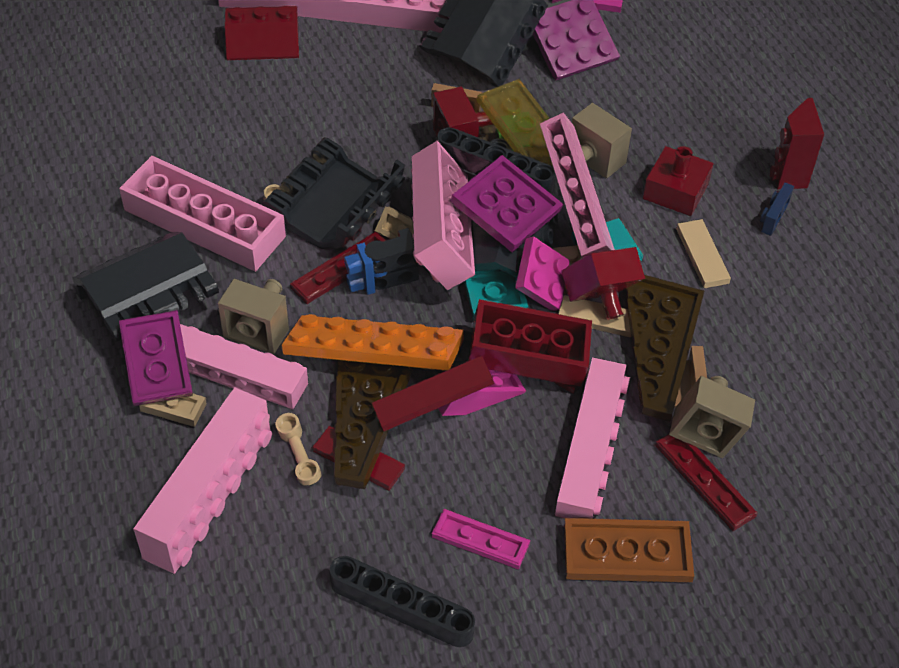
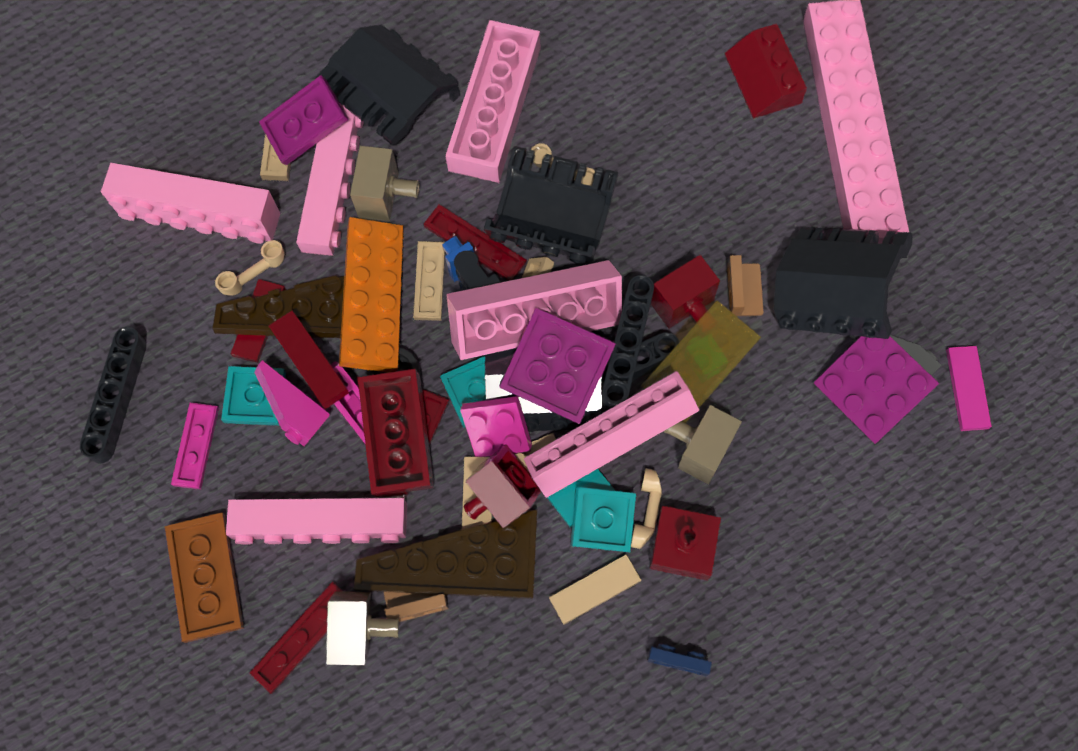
camera: 80 degrees right, 20 degrees up
dark red slope [770,98,824,189] -> none
none -> teal plate [221,366,286,426]
none -> dark pink slope [254,360,330,446]
none -> tan tile [413,242,445,321]
none -> teal plate [570,487,636,552]
none -> tan bar [631,468,662,549]

